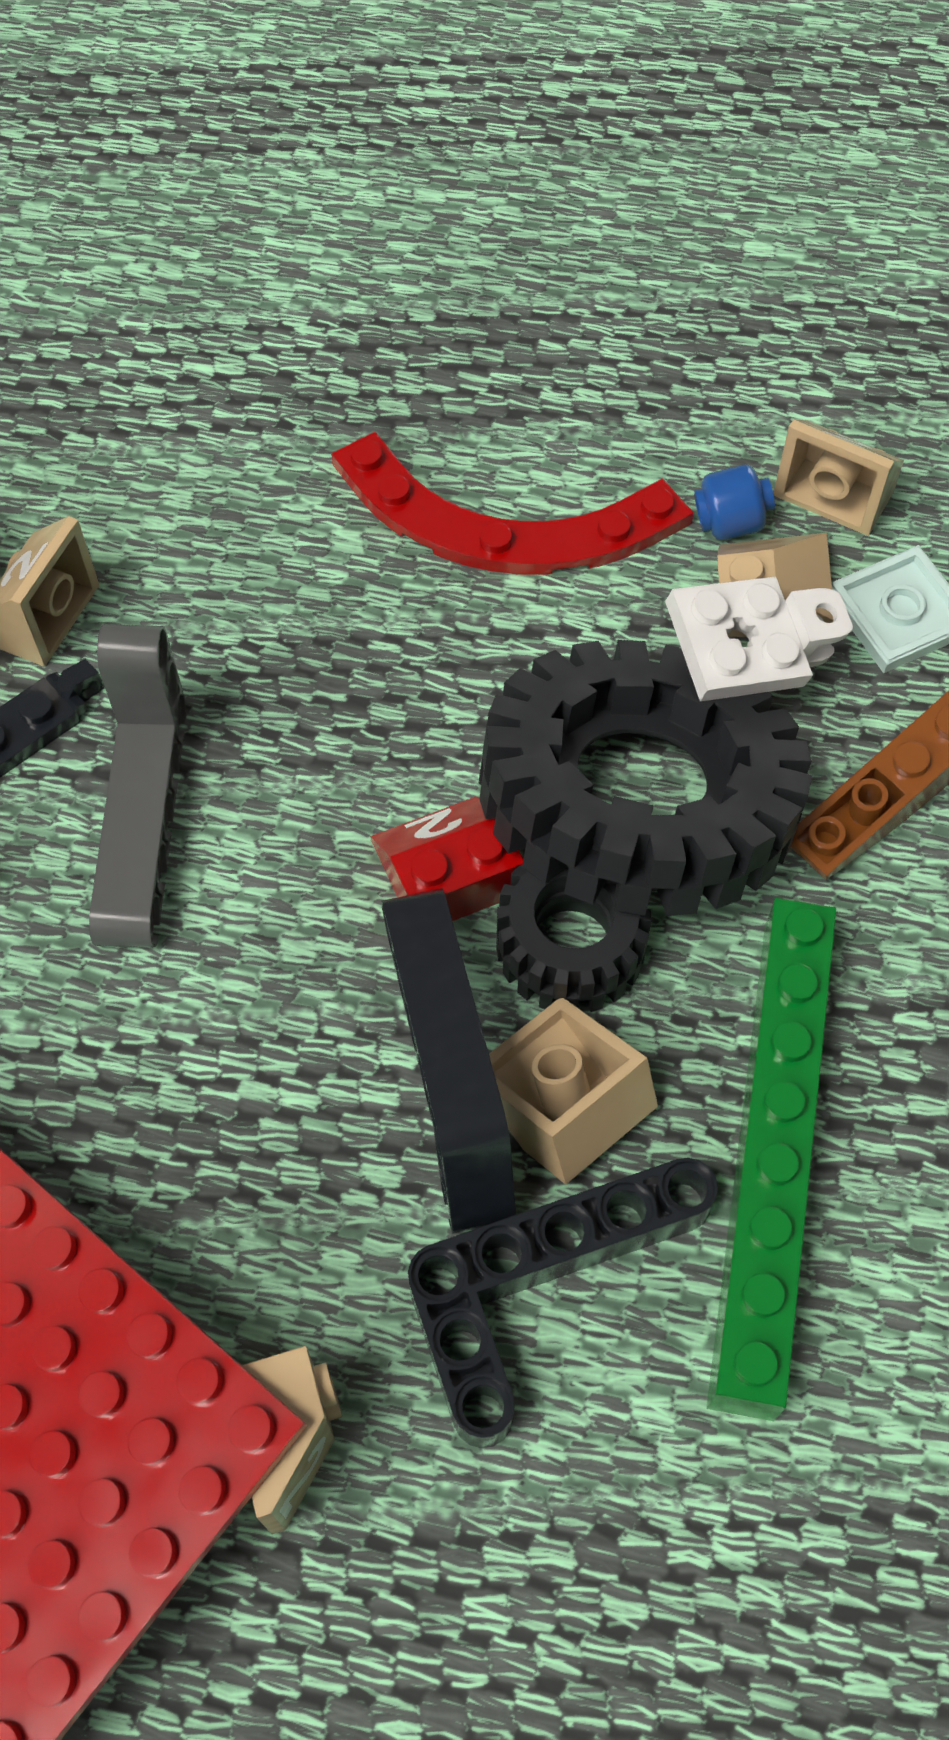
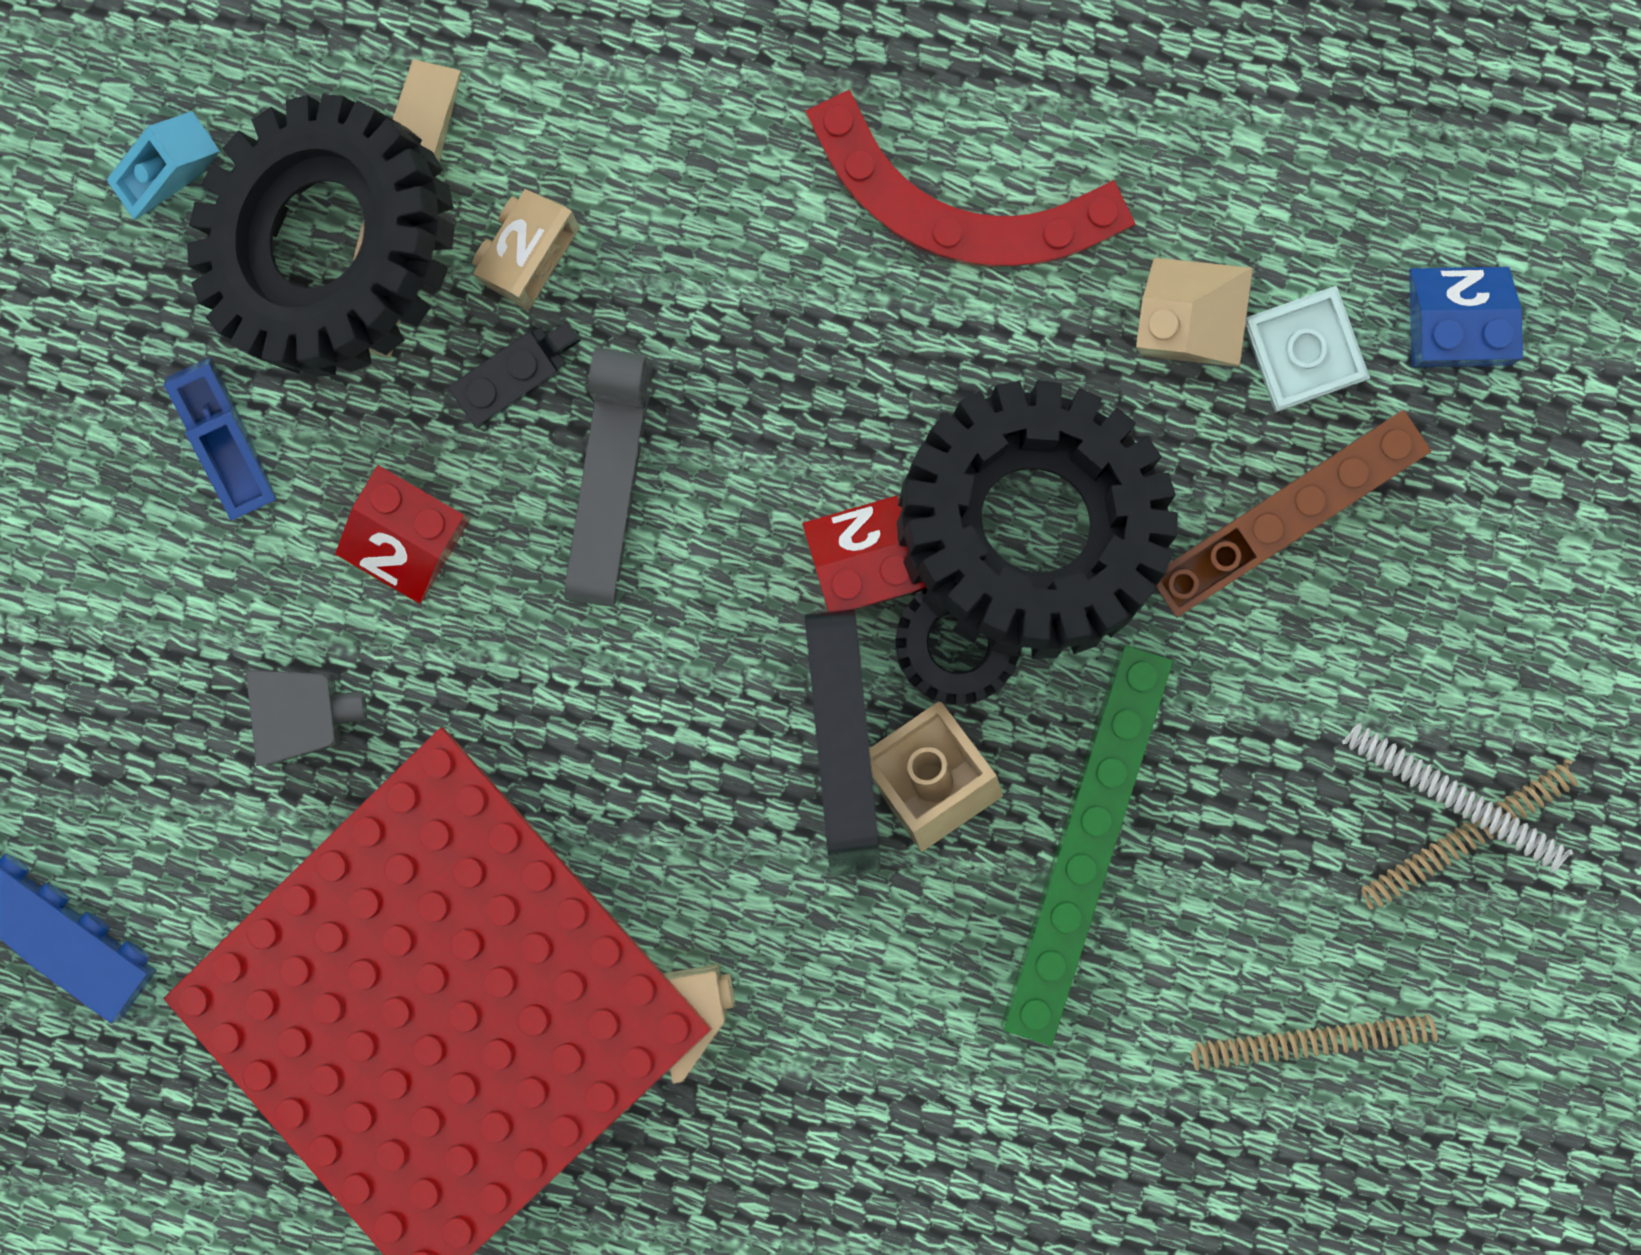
camera: 10 degrees right, 25 degrees up
black beam [408,1158,718,1448] -> none
white plate [665,577,853,702] -> none
blue head [694,465,775,540] -> none
tan slope [773,419,904,536] -> none

